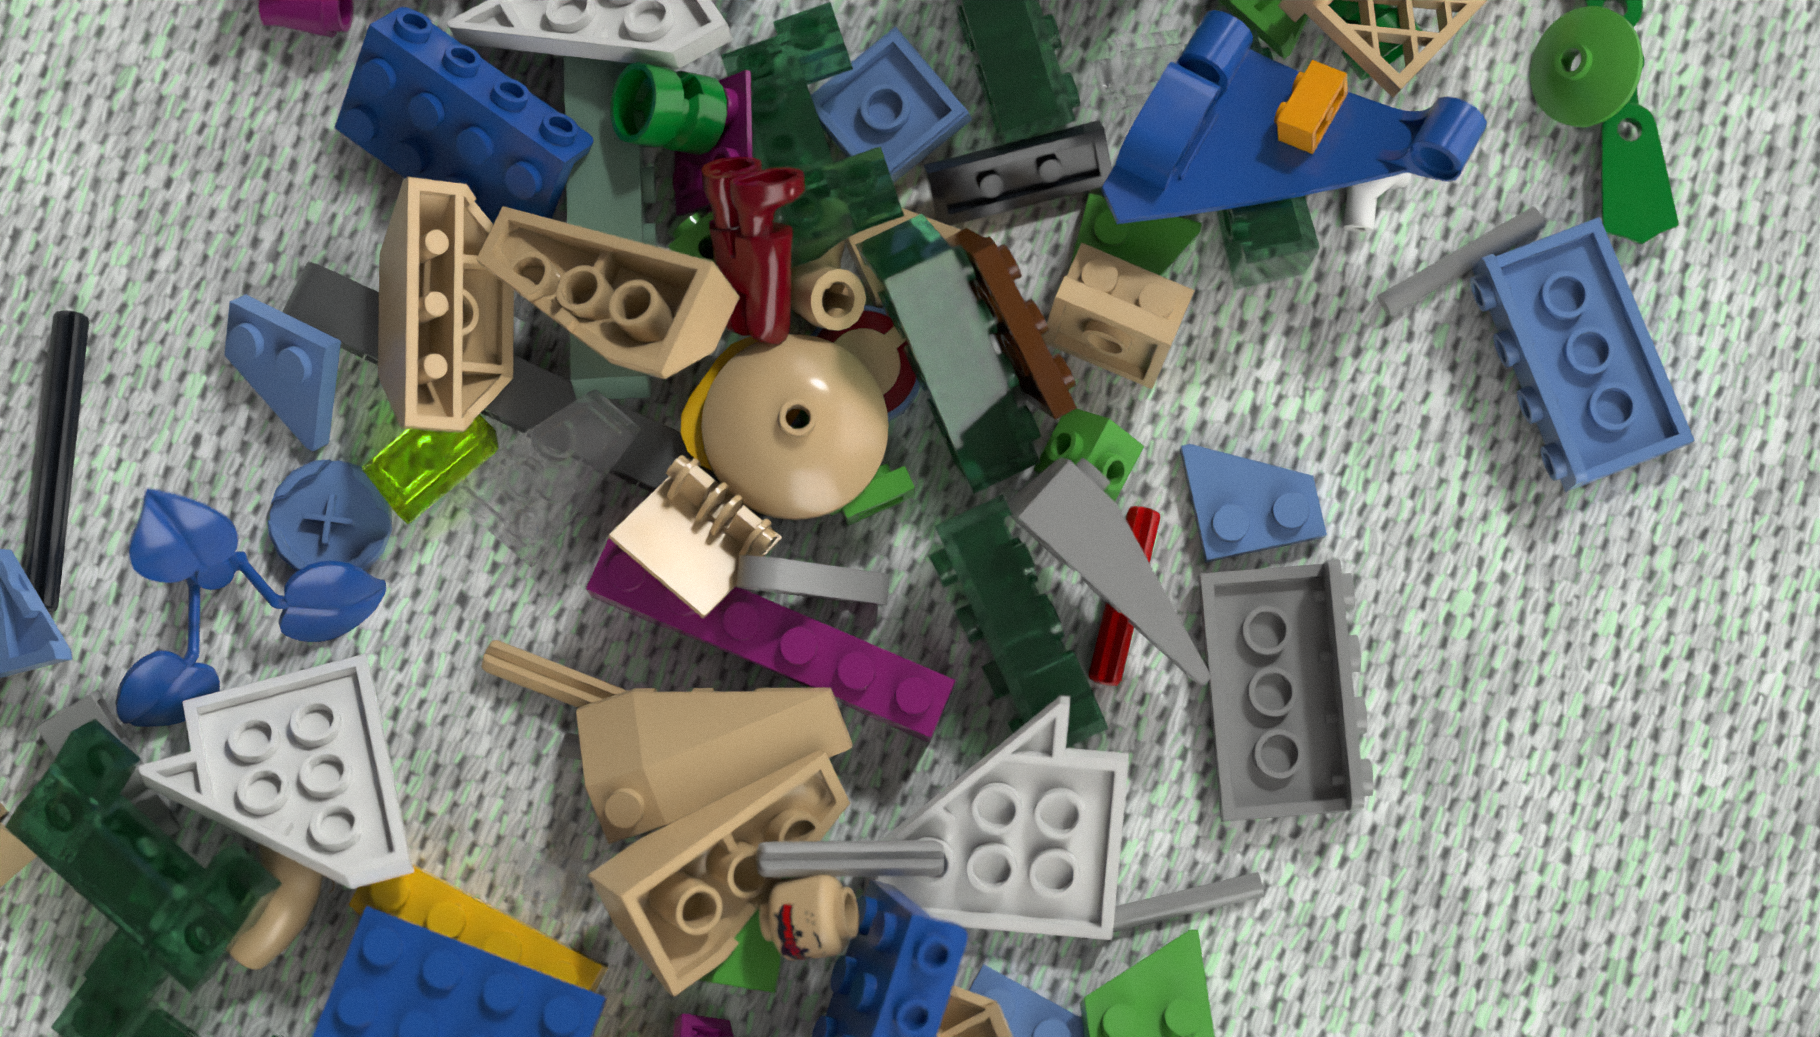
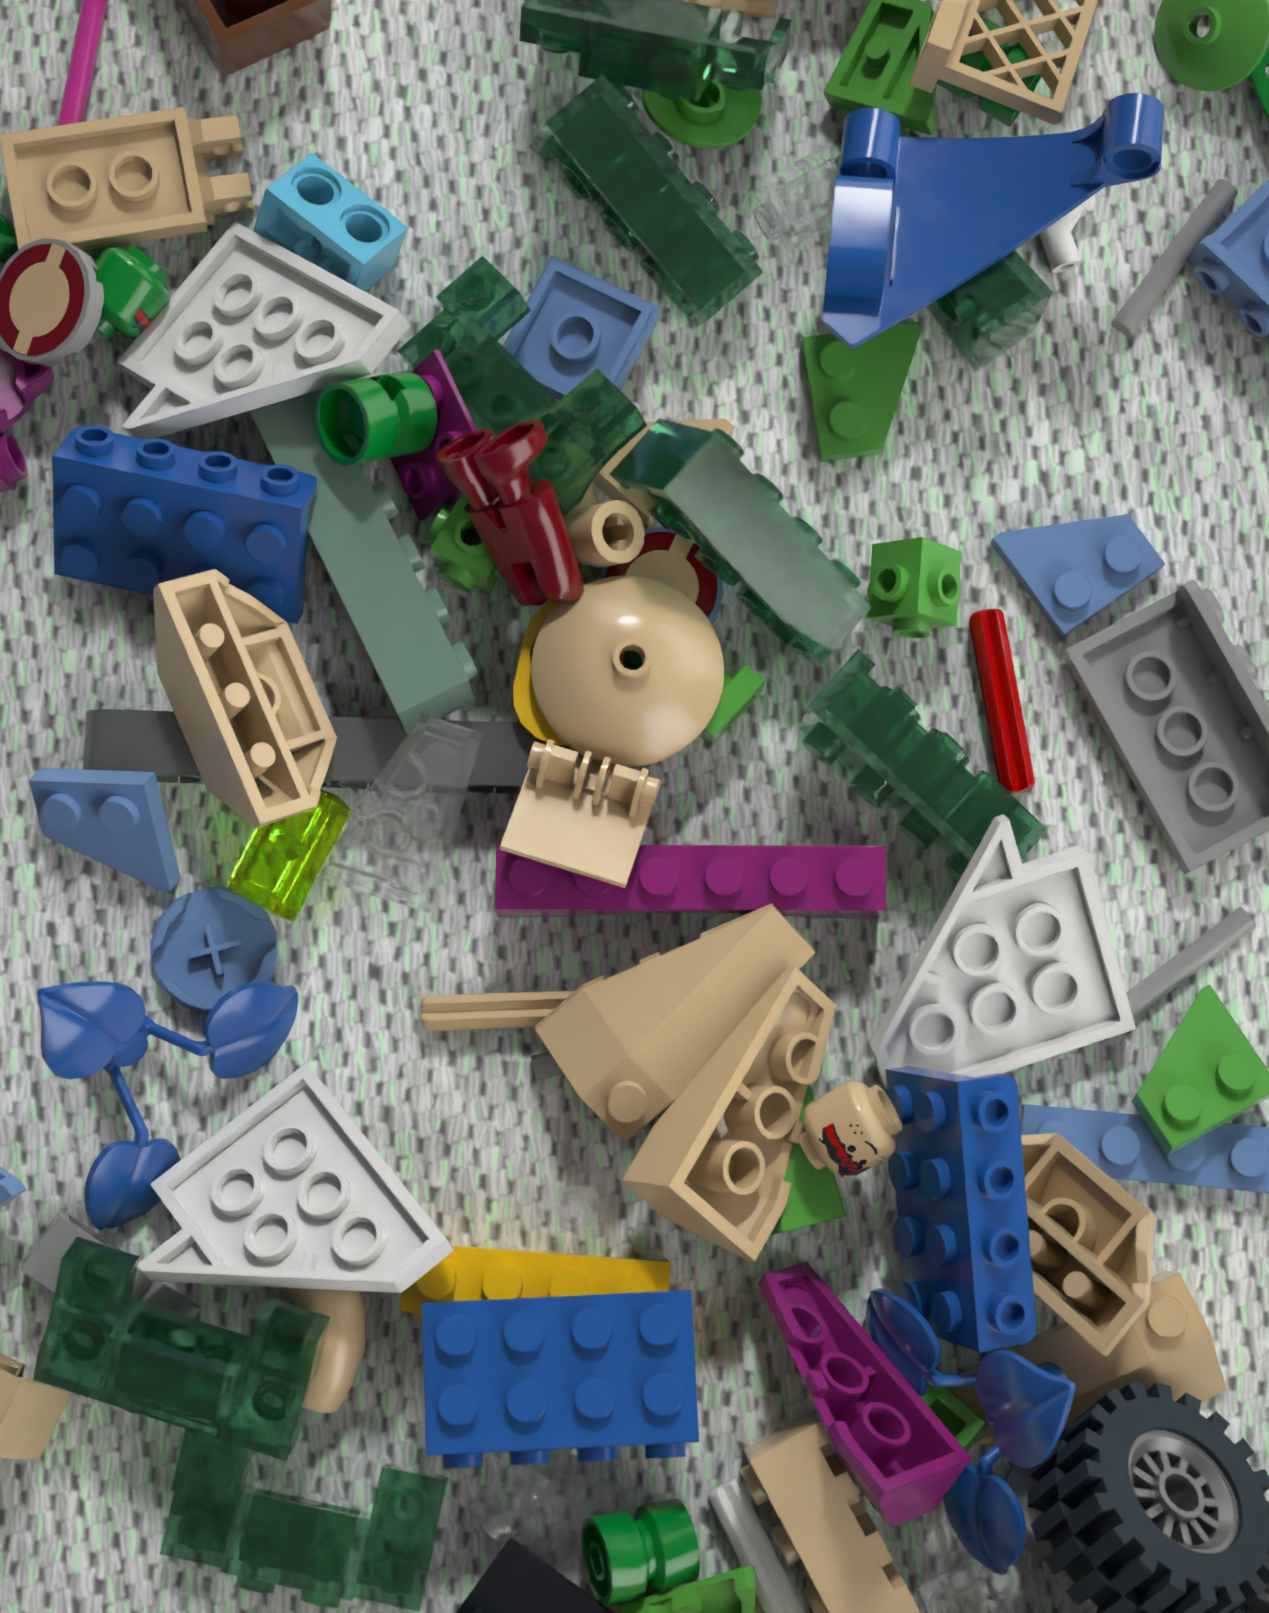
camera: 25 degrees left, 0 degrees up
tan wedge [476,206,739,379] -> none
light grey beam [736,555,890,605] -> none
light grey axle [756,840,945,878] -> none
black plate [923,120,1112,226] -> none
reddish brown plate [945,228,1077,420] -> none
light grey wedge [1001,457,1212,687] -> none
tan bracket [1042,242,1195,389] -> none
light orange piece [1274,60,1348,154] -> none

